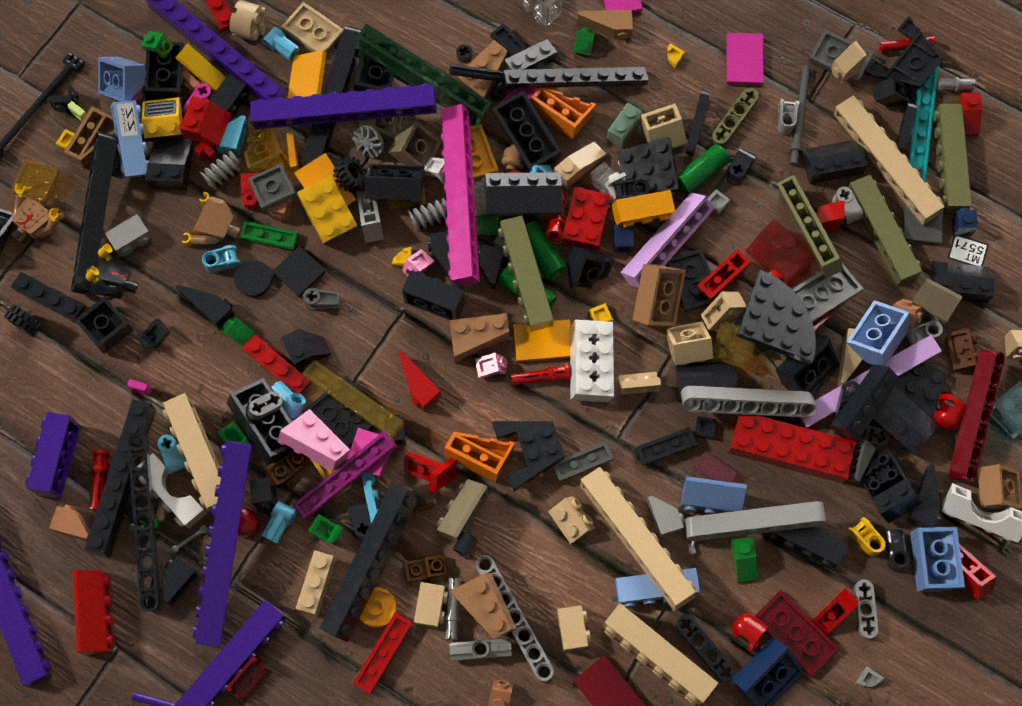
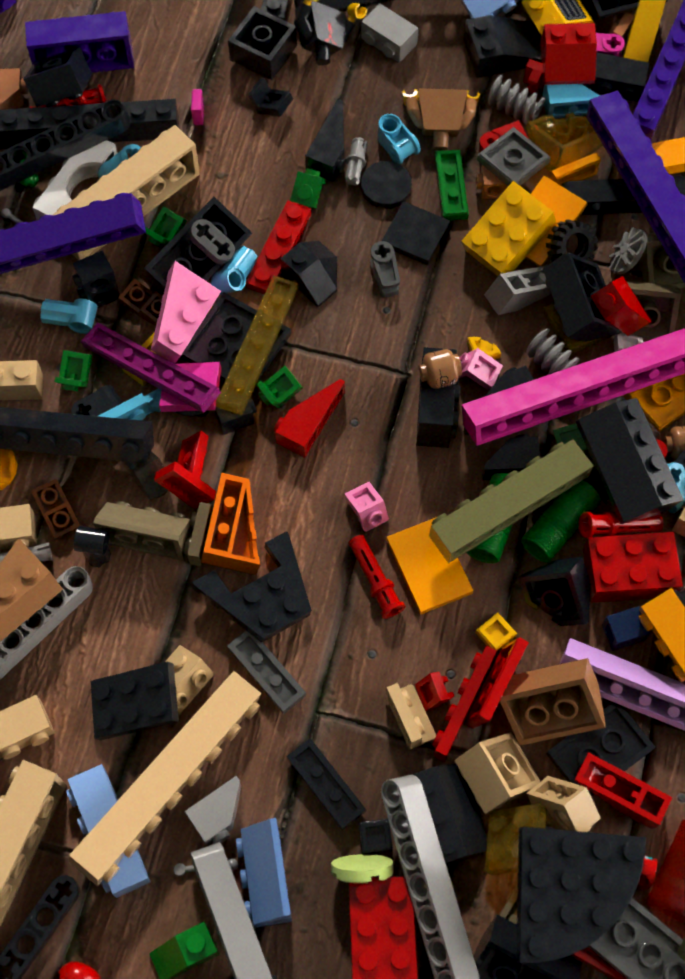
camera: 70 degrees right, 5 degrees down
red helmet [238,508,260,538] -> none
medium nougat wedge [450,313,509,363] -> none
white brick [570,320,614,402] -> none
clear pink tile [694,452,738,483] -> none
none -> black brick [23,47,92,107]
none -> black plate [90,661,179,741]
none -> dark tan plate [184,502,212,566]
none -> green bracket [256,366,303,409]
none -> yellowish green tile [331,854,394,883]
none -> light grey axle [345,138,368,186]
none -> red tile [414,672,454,712]
none -> medium nougat head [419,349,462,389]
none -> red plate [432,646,497,762]
none -> red tile [464,637,529,729]
none -> red slope [590,276,652,336]

